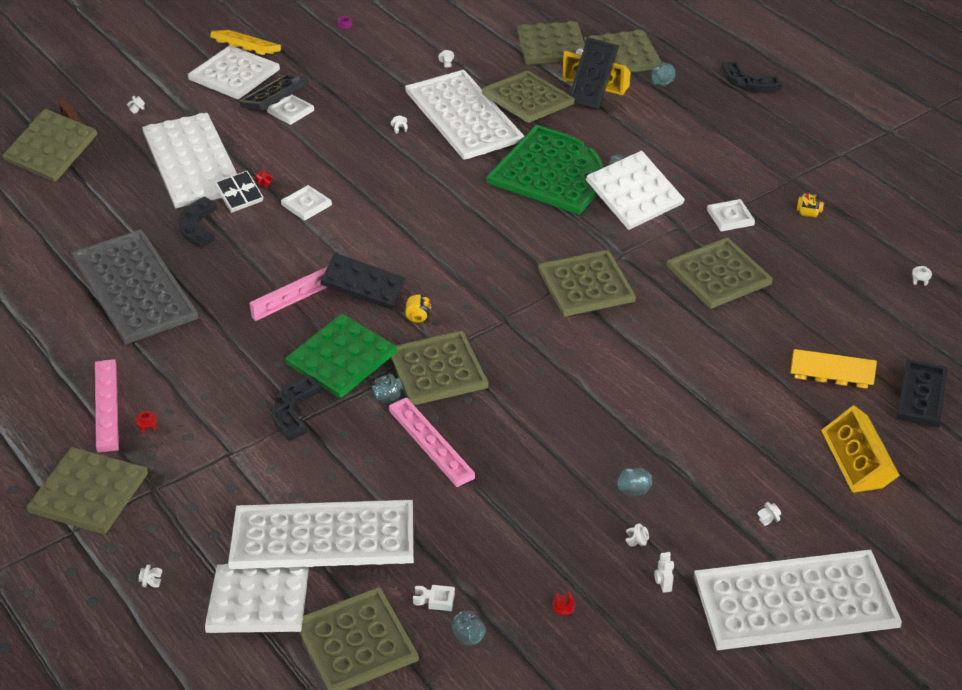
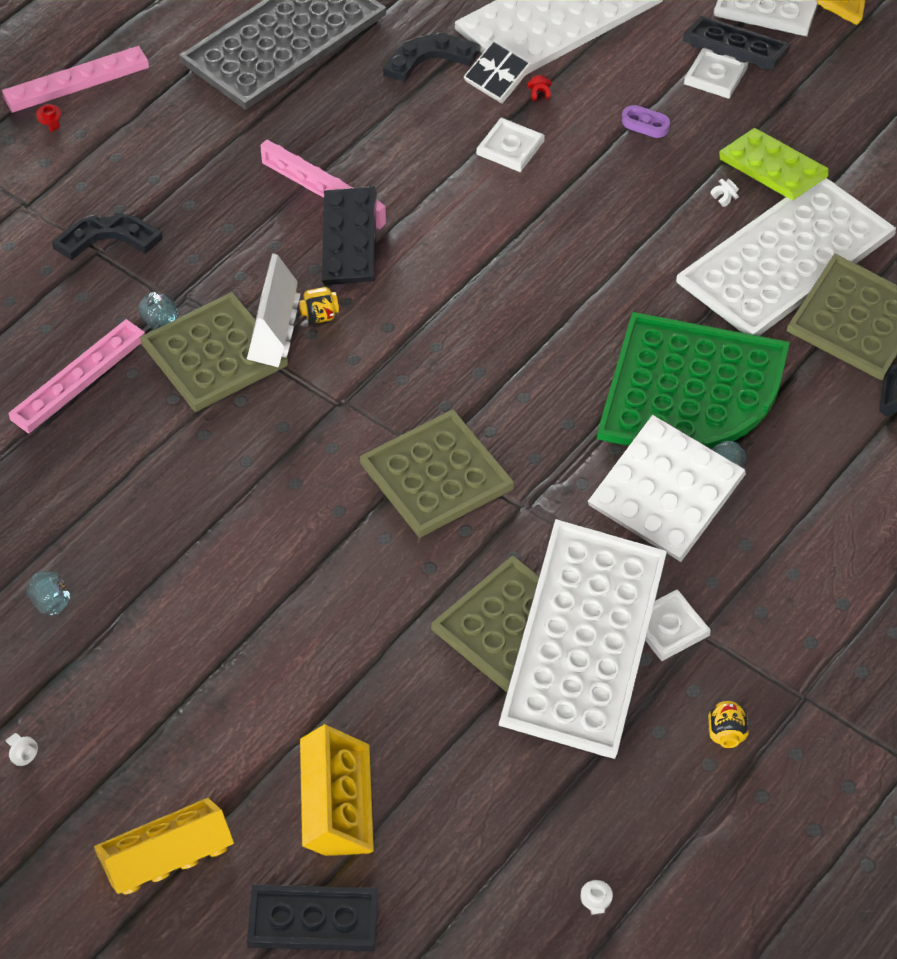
camera: 75 degrees right, 10 degrees up
green plate [285,314,398,399] -> none
none -> white slope [247,253,300,367]
none -> white plate [499,519,667,759]
none -> medium lavender plate [622,105,670,138]
none -> lime plate [719,128,828,201]

